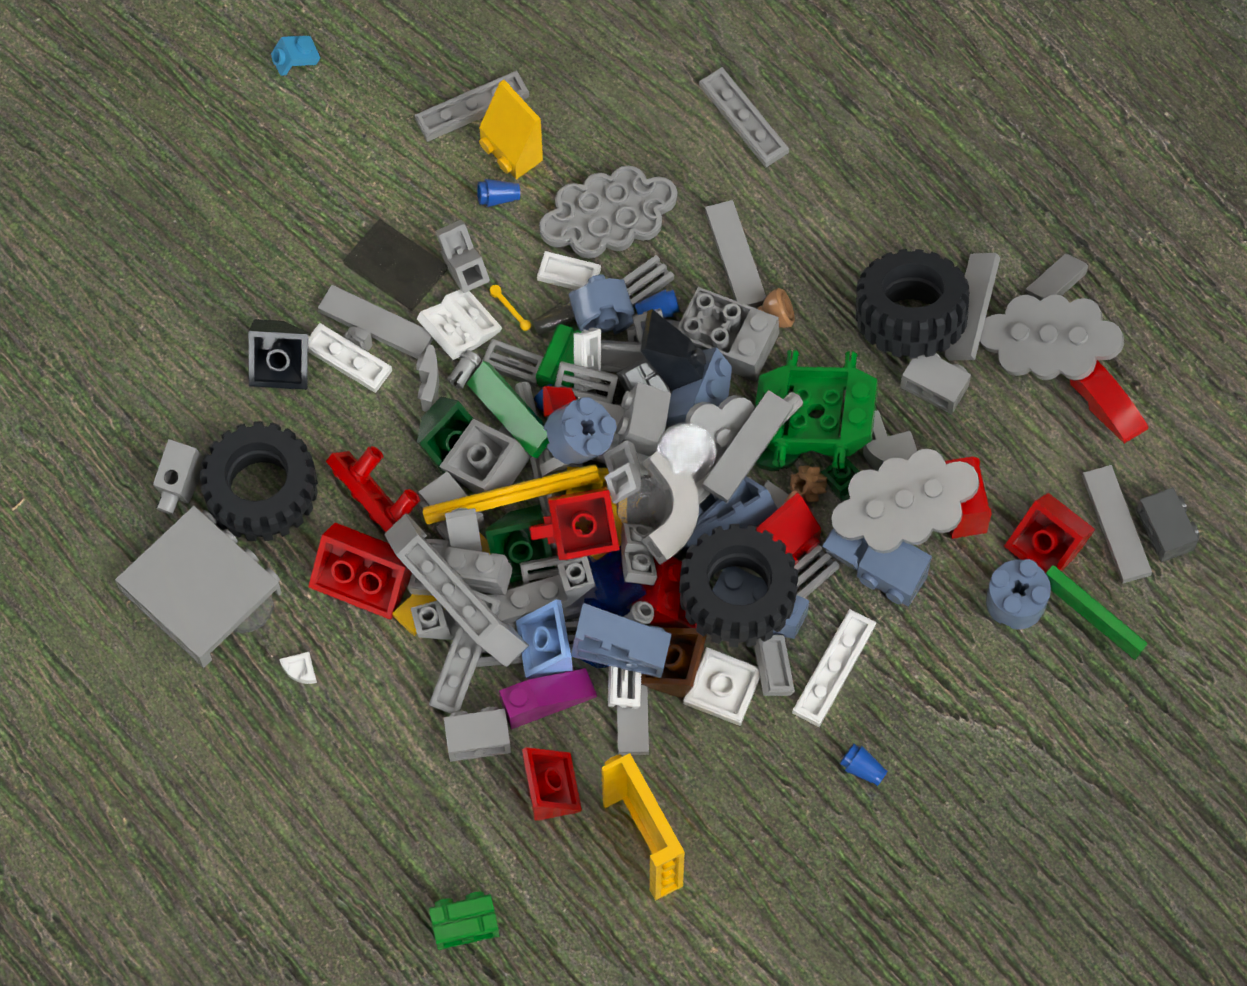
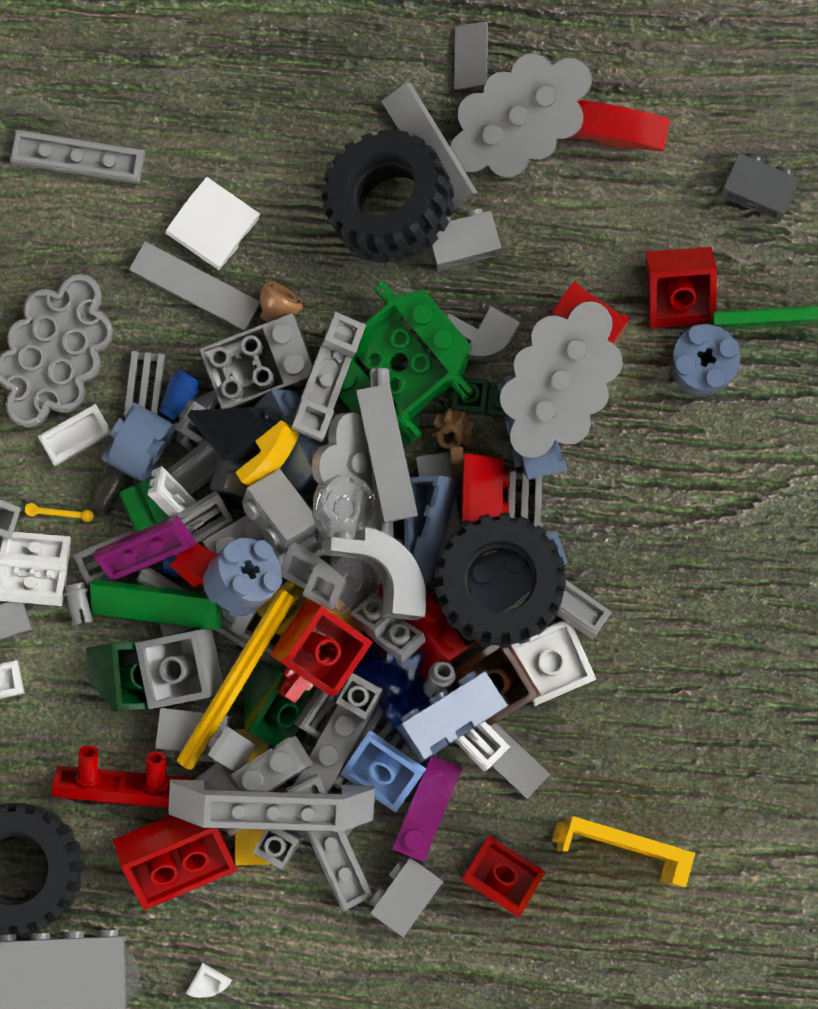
camera: 45 degrees left, 15 degrees up
light grey slope [416,344,439,412] -> none
white tile [792,609,876,727] -> none
blue cone [840,743,888,786] -> none
sand blue slope [857,542,932,607] -> none
light grey tile [1082,465,1152,584] -> none
none -> magenta tile [93,515,196,581]
none -> white slope [166,177,260,270]
none -> yellow slope [236,420,300,486]
none -> light grey slope [291,312,366,442]

